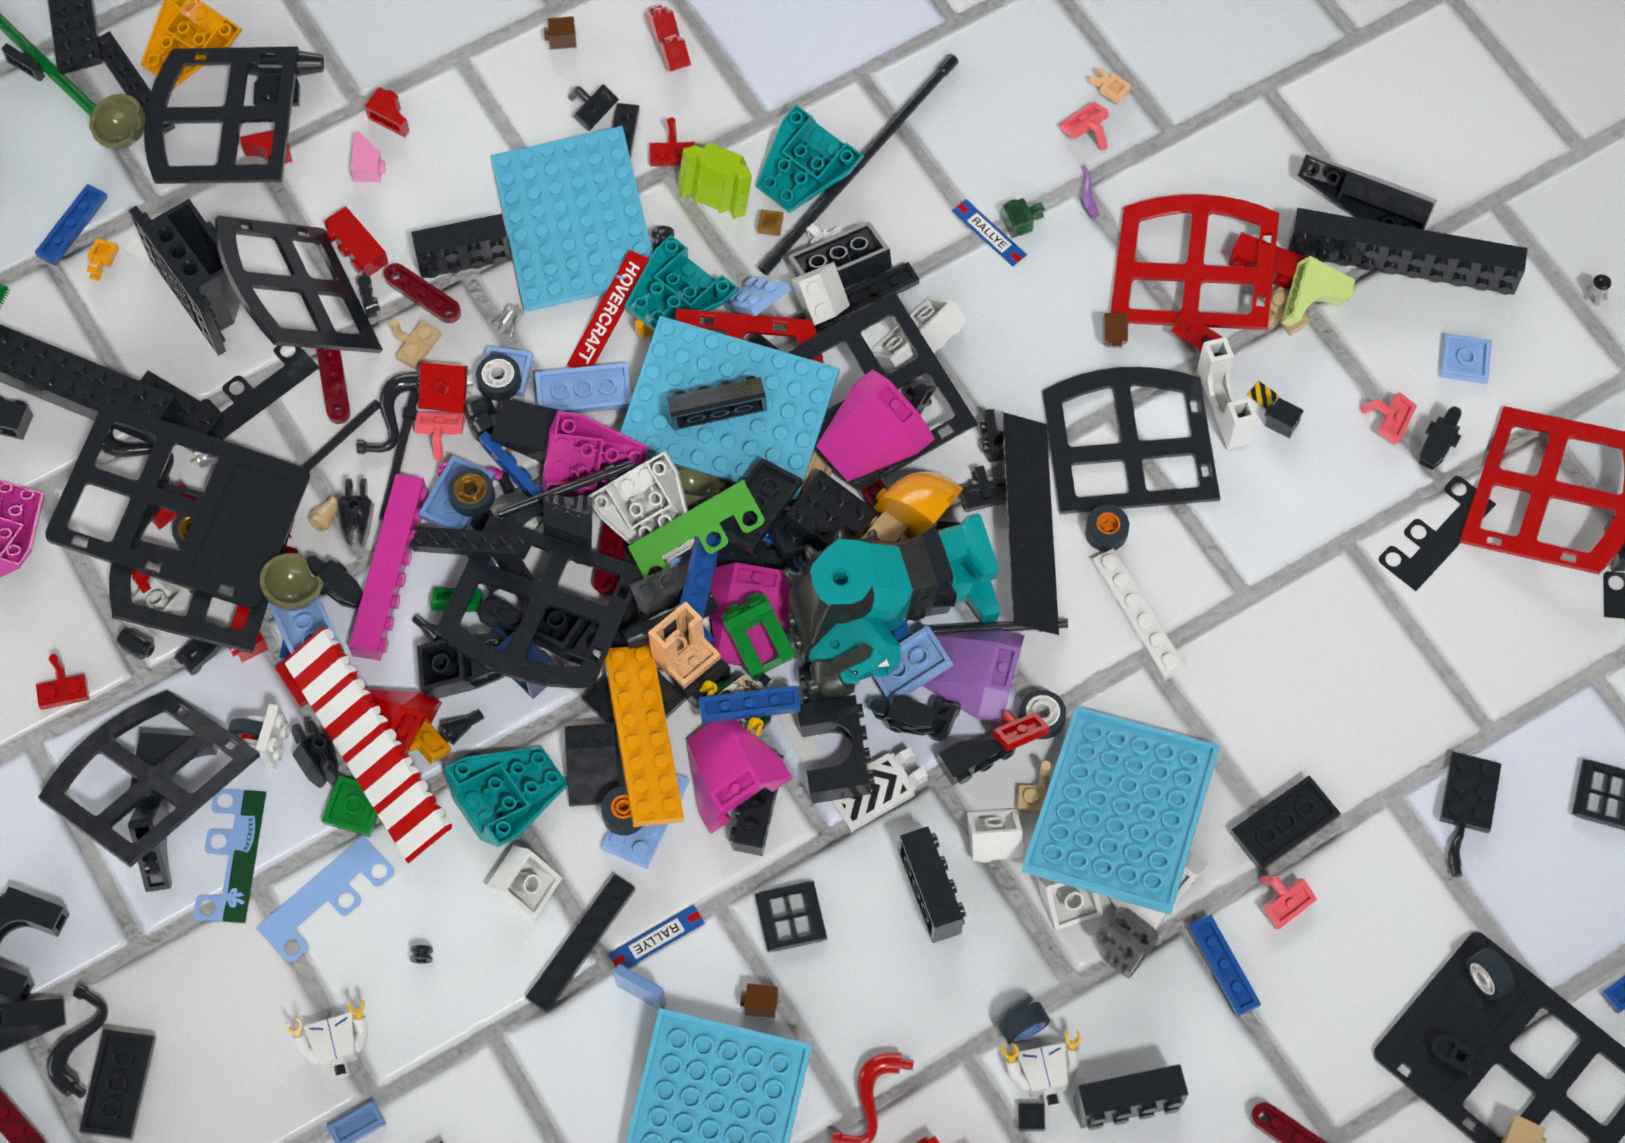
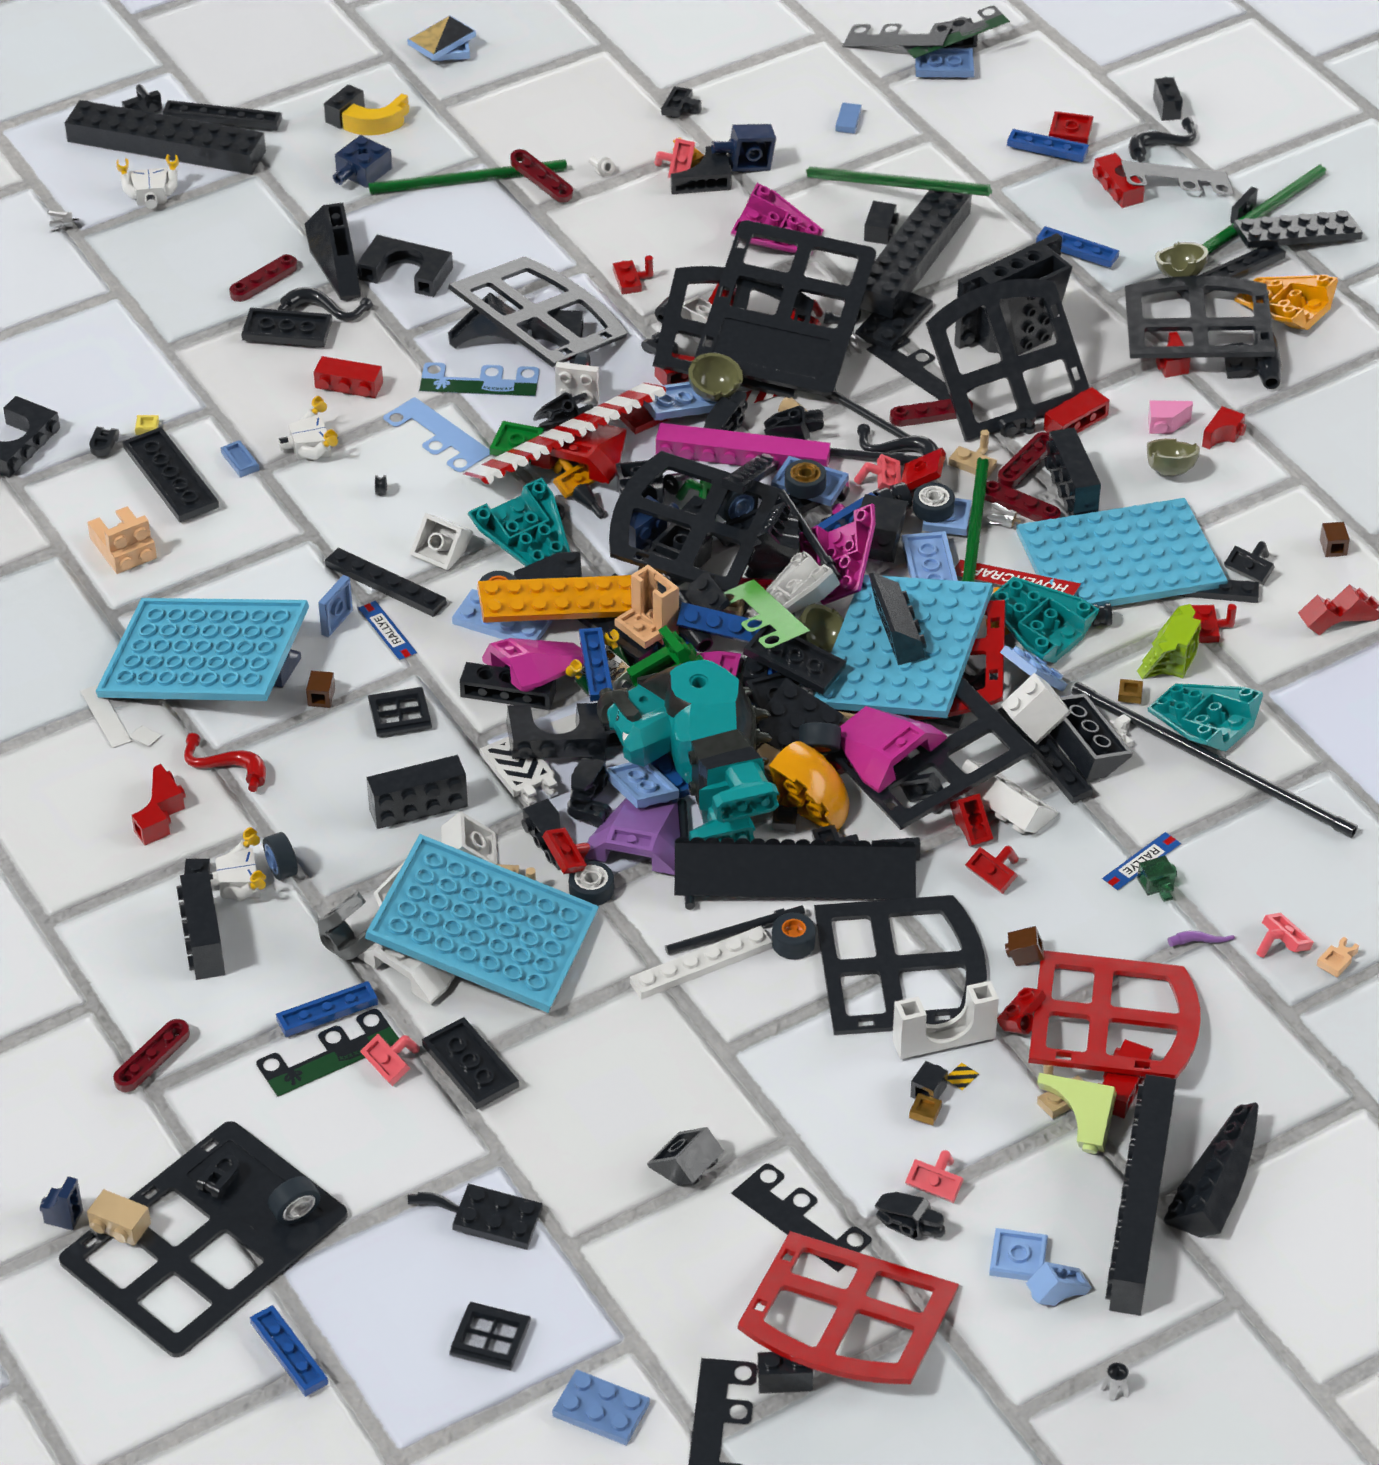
camera: 90 degrees right, 20 degrees down
none -> piece [256,1009,399,1097]
none -> red brick [314,356,383,398]
none -> slope [647,1127,724,1186]
none -> black bar [665,905,805,955]
none -> black wheel [799,722,841,754]
none -> pearl gold plate [909,1093,942,1125]
none -> red arch [949,793,993,846]
none -> green axle [962,457,989,582]
none -> red plate [965,846,1019,894]
none -> dark red plate [984,481,1061,522]
none -> light blue arch [1026,1262,1092,1306]
none -> olive cylinder [1147,439,1200,477]

